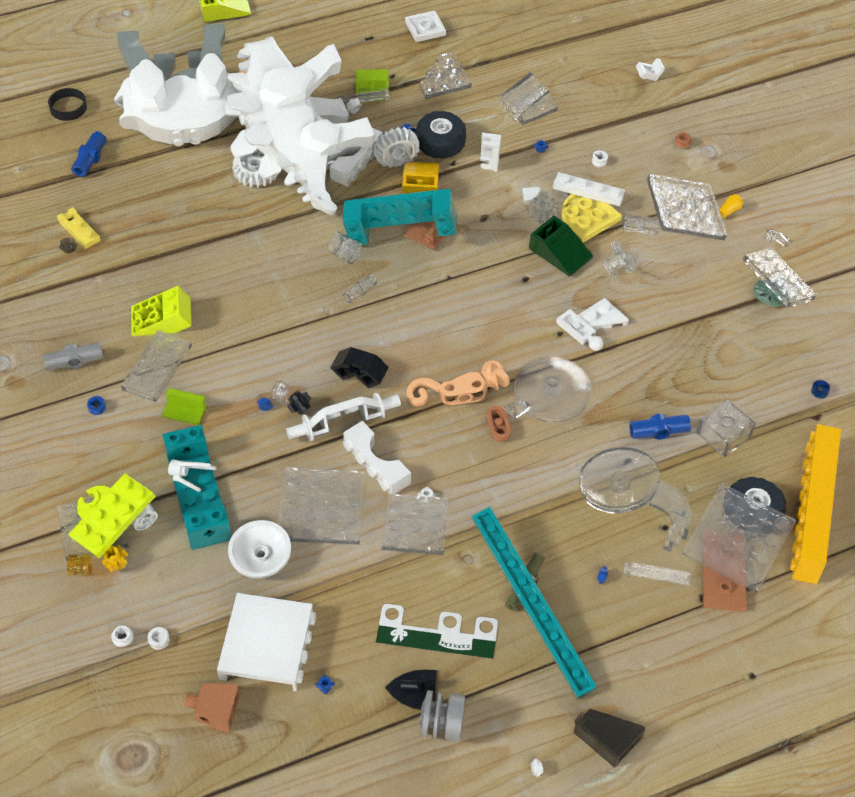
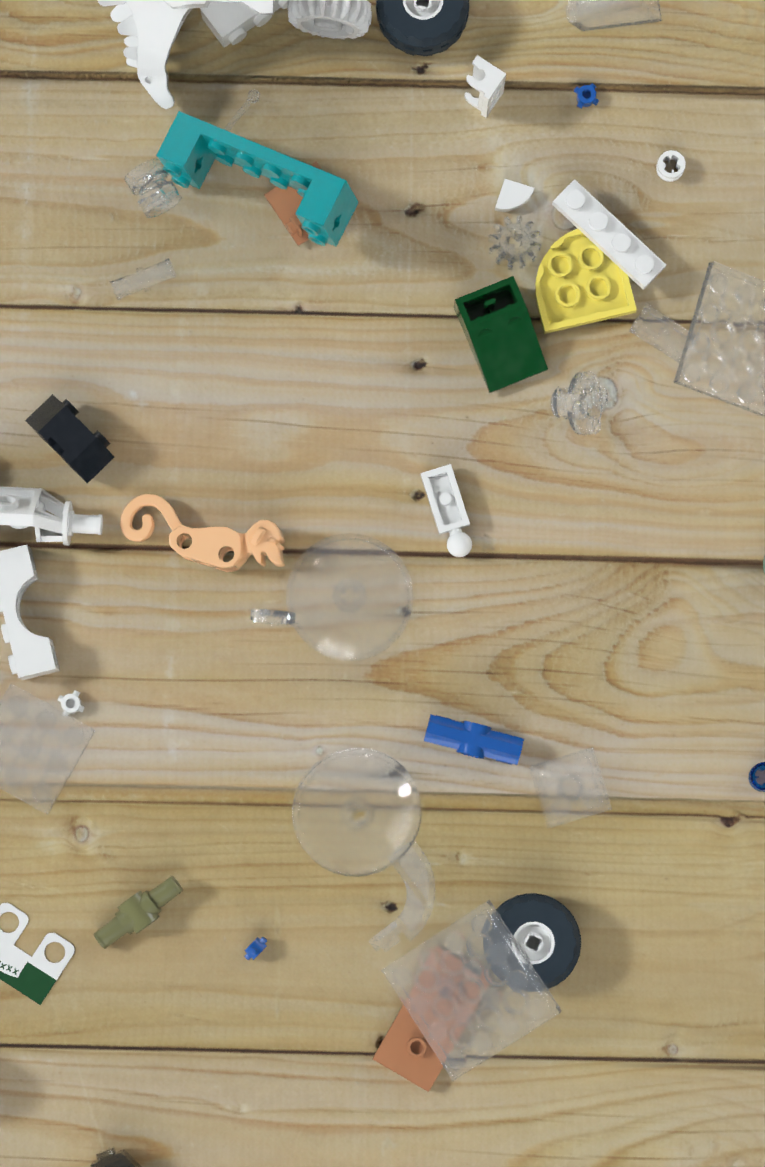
camera: 25 degrees right, 30 degrees up
yellow slope [402,161,439,194] -> none
teal plate [472,507,597,699] -> none
nougat plate [486,406,511,442] -> none
white wing [578,298,629,330] -> none
clear axle [623,560,691,585] -> none
yellow brick [789,424,841,584] -> none

